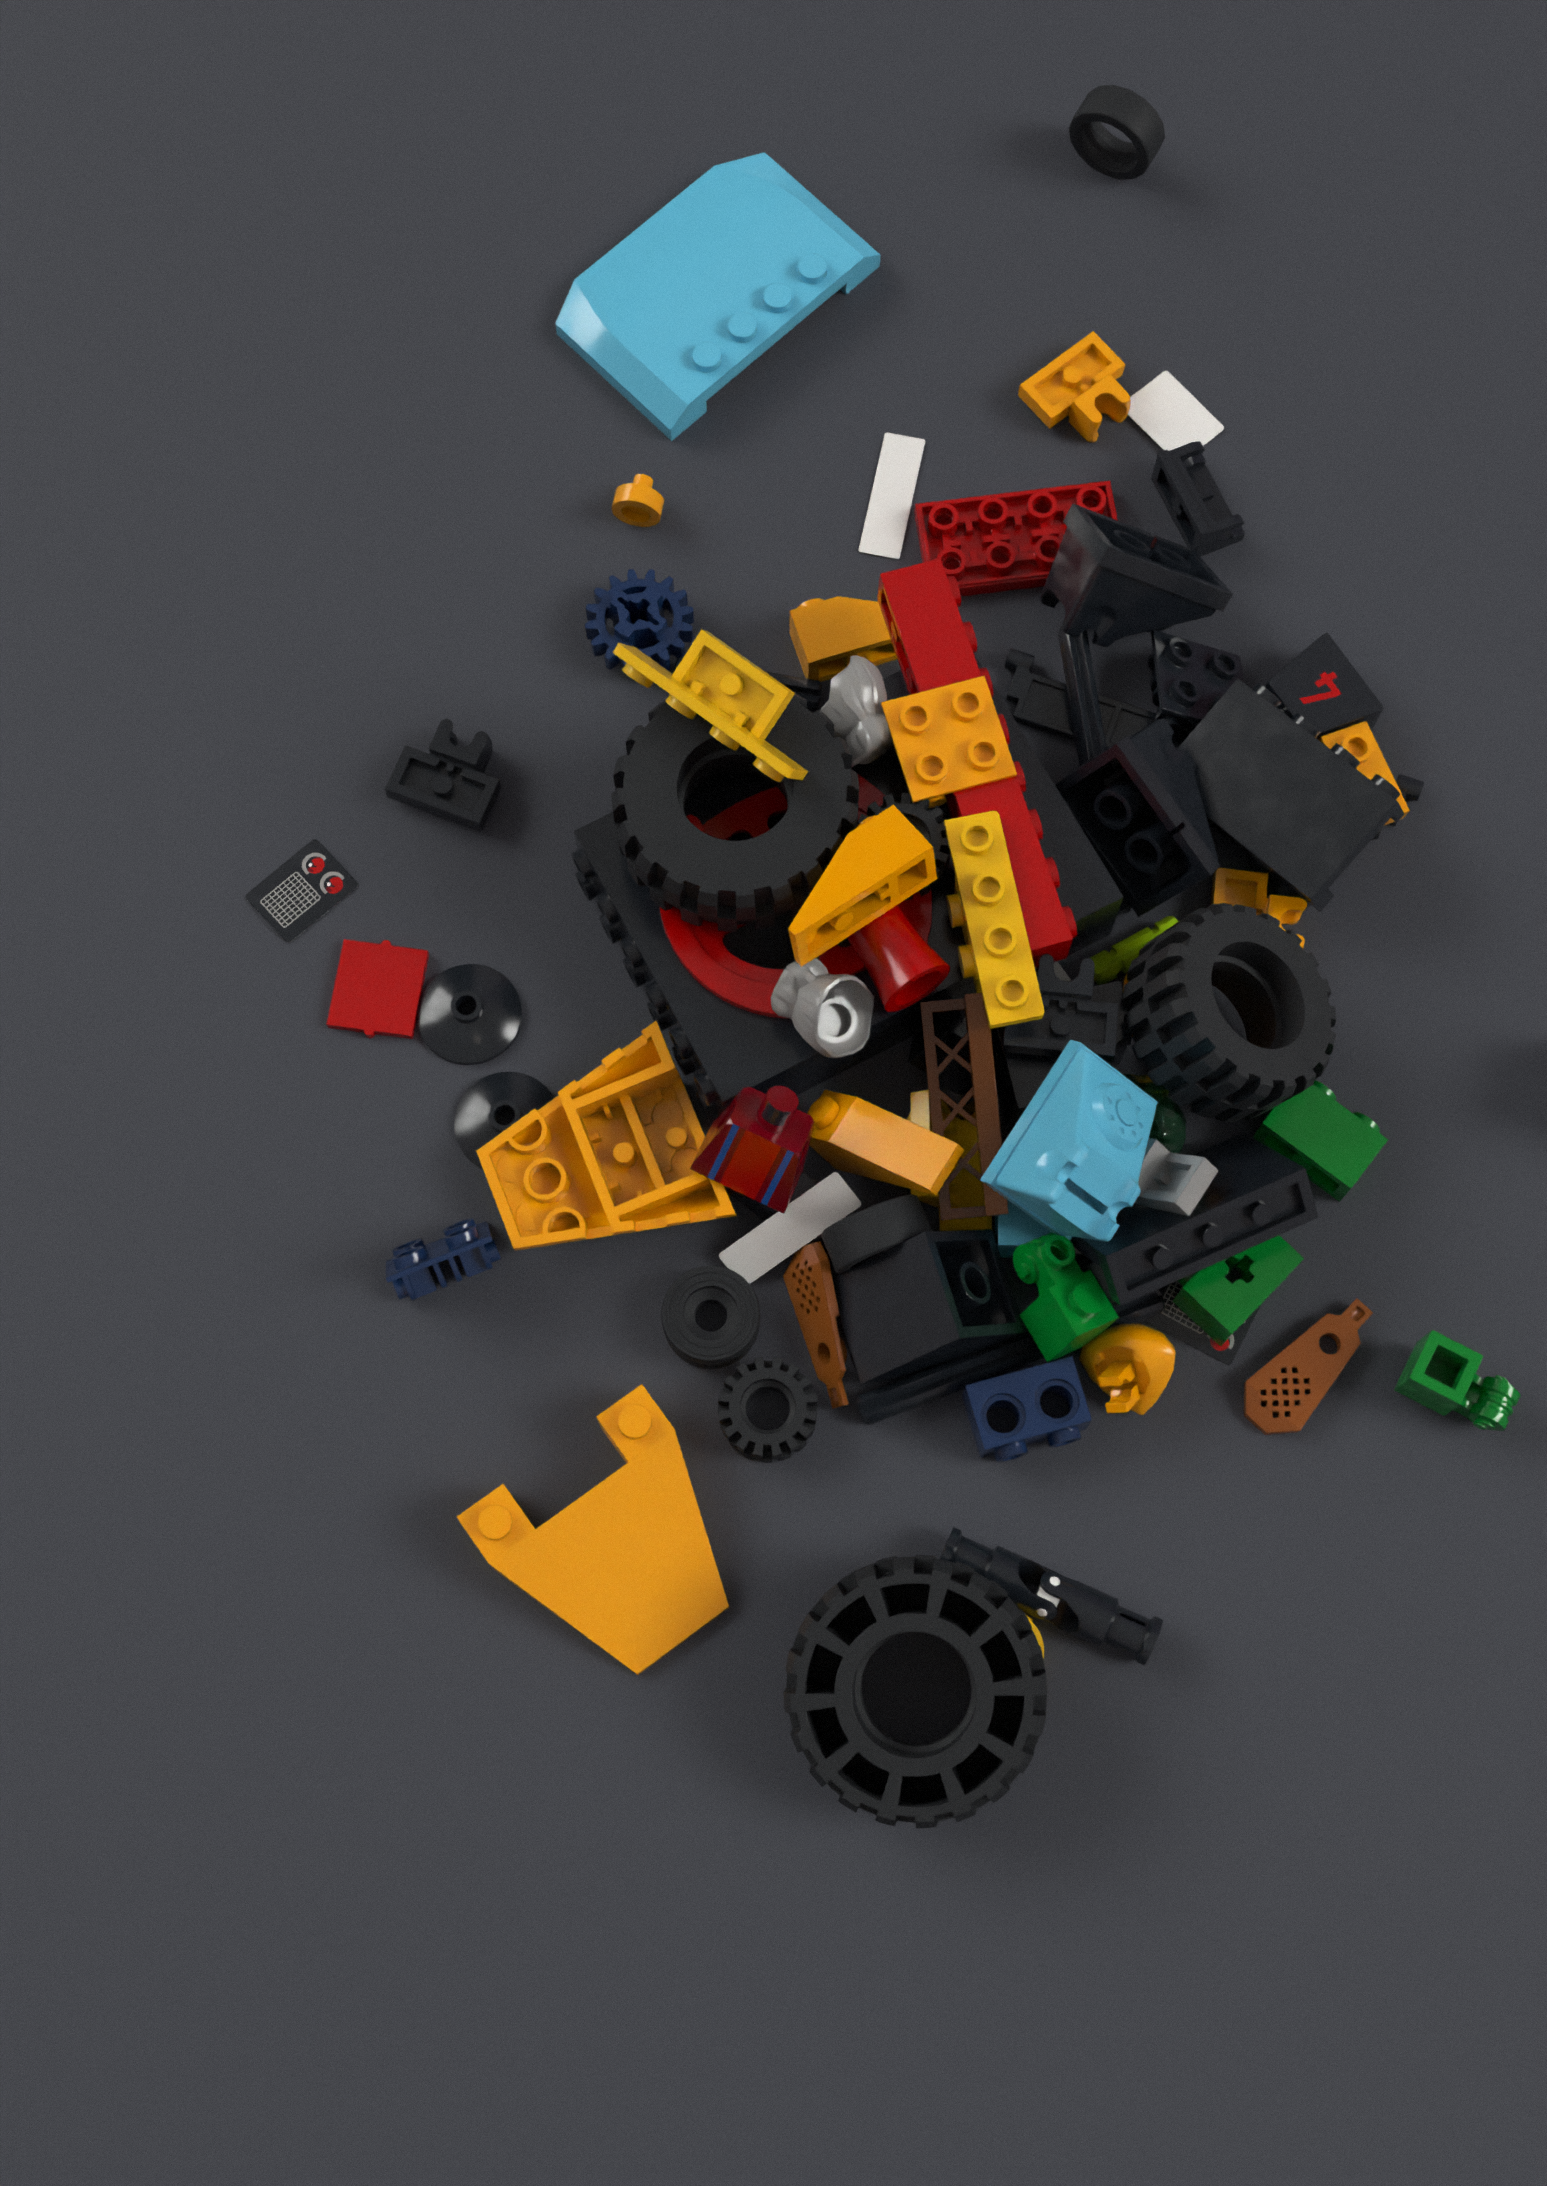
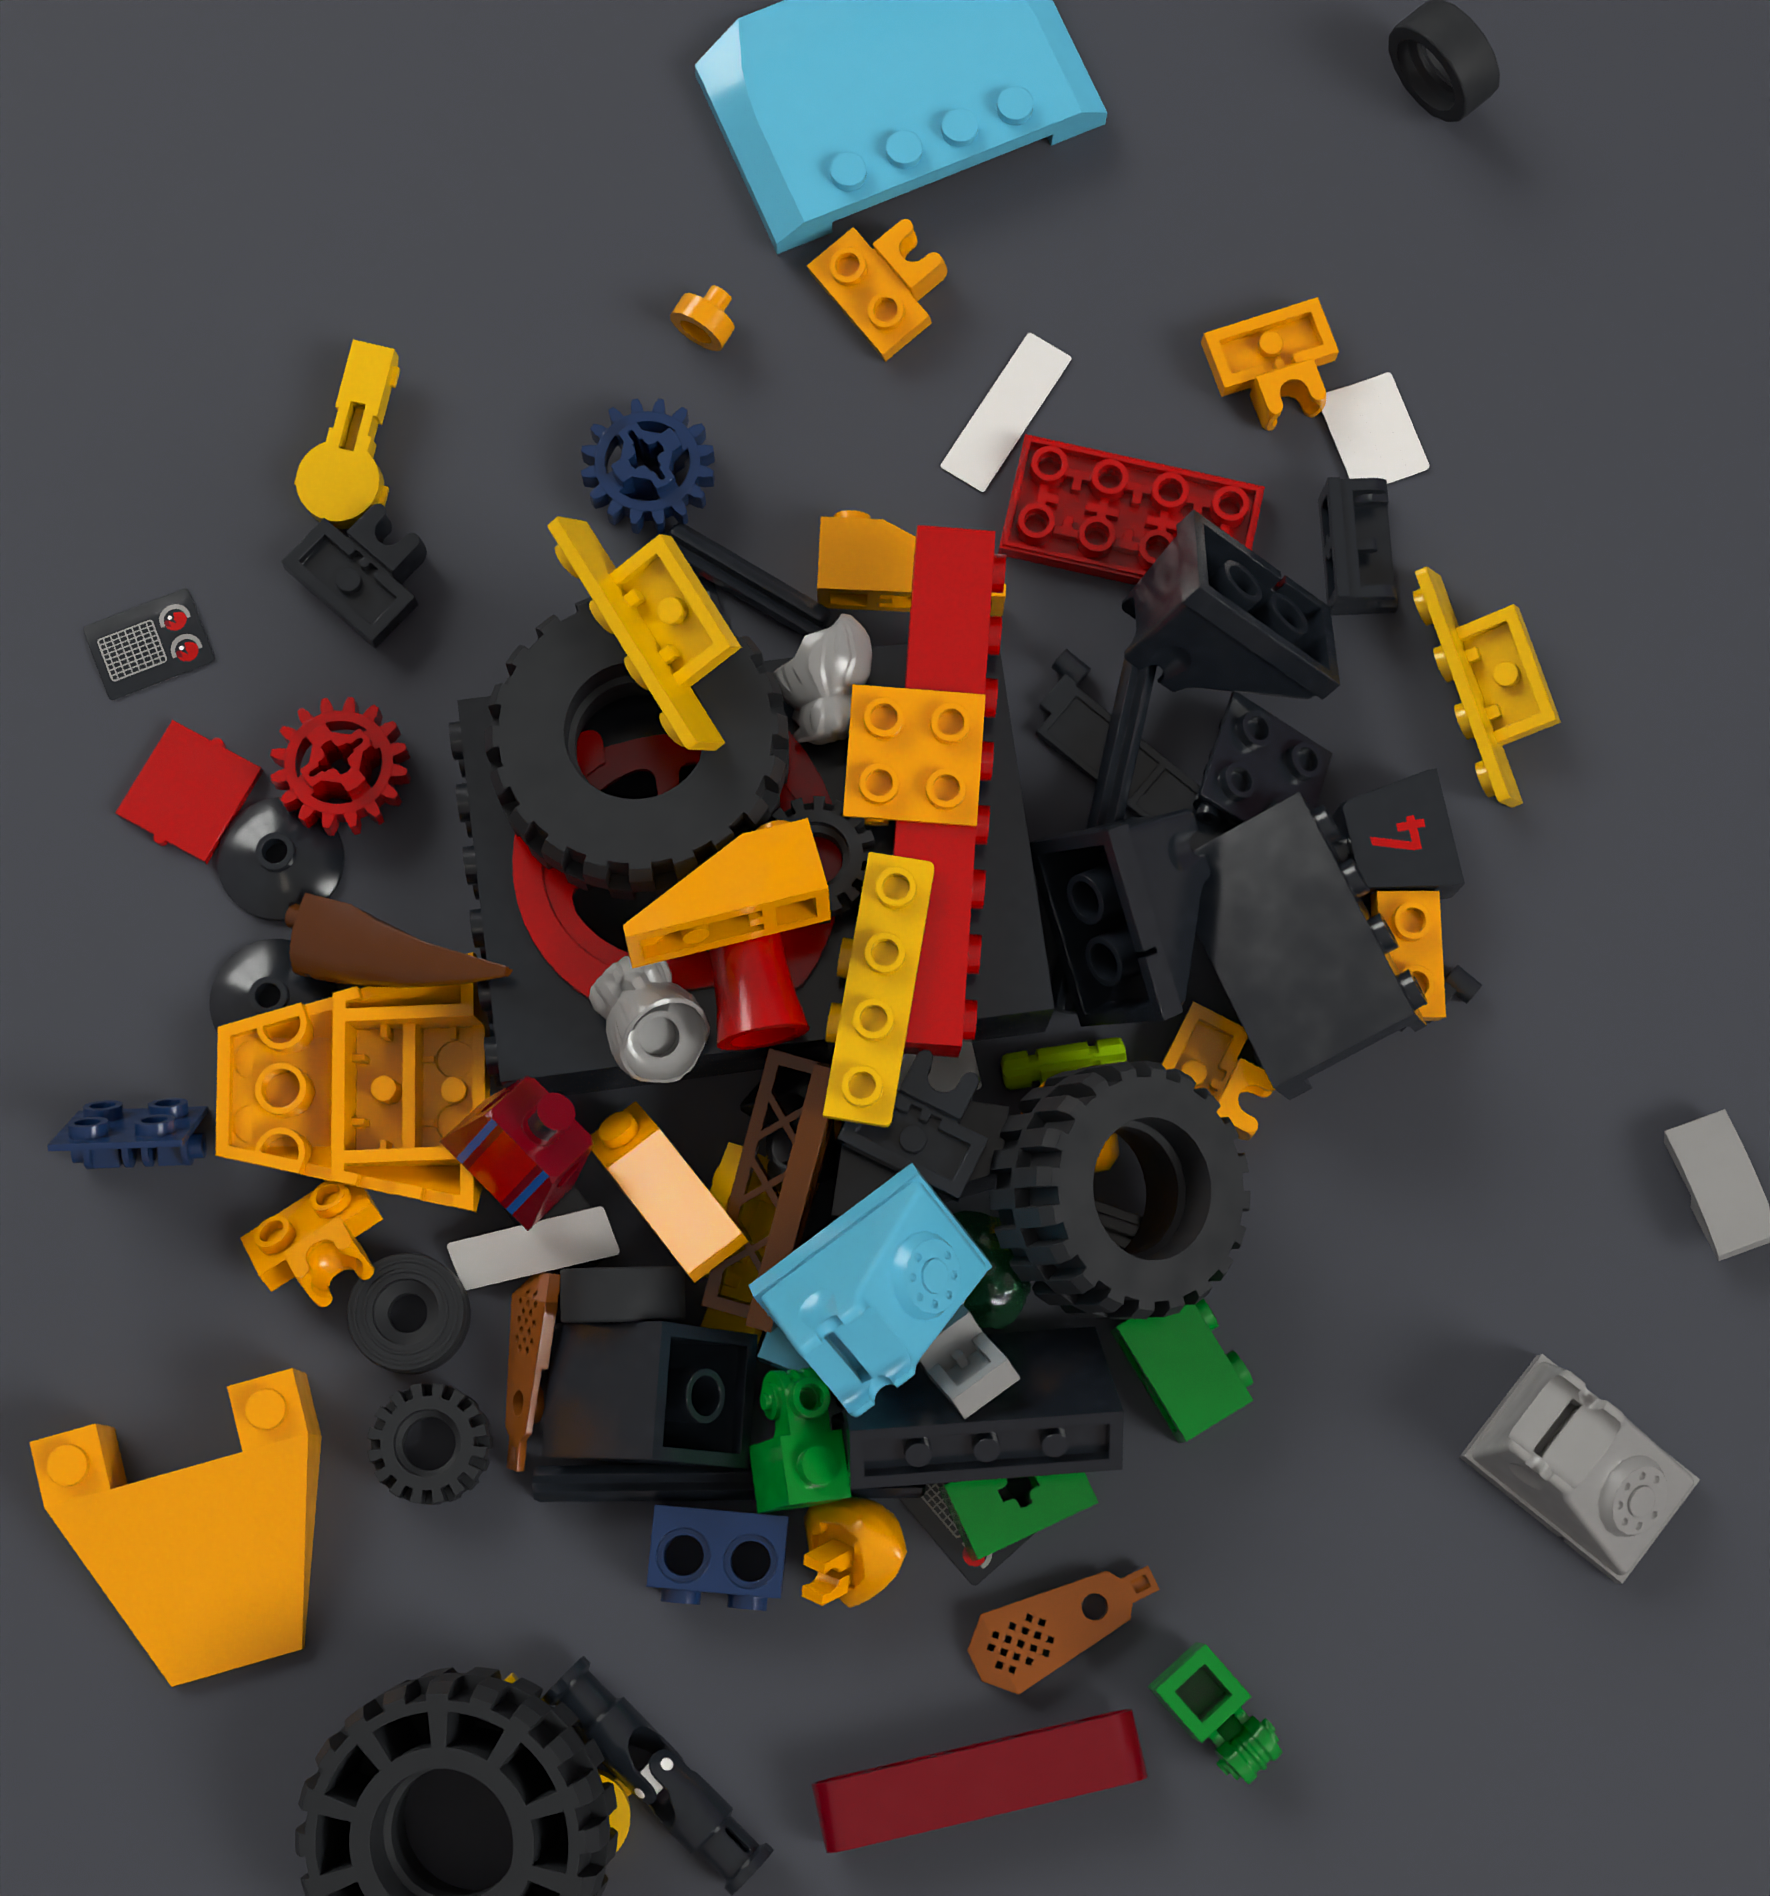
camera: 15 degrees right, 5 degrees up
none -> light orange plate [240,1180,383,1307]
none -> red gear [270,697,411,836]
none -> reddish brown piece [285,893,513,987]
none -> yellow piece [294,339,400,529]
none -> light orange plate [807,219,947,362]
none -> dark red beam [811,1709,1148,1853]
none -> yellow bracket [1413,566,1561,808]

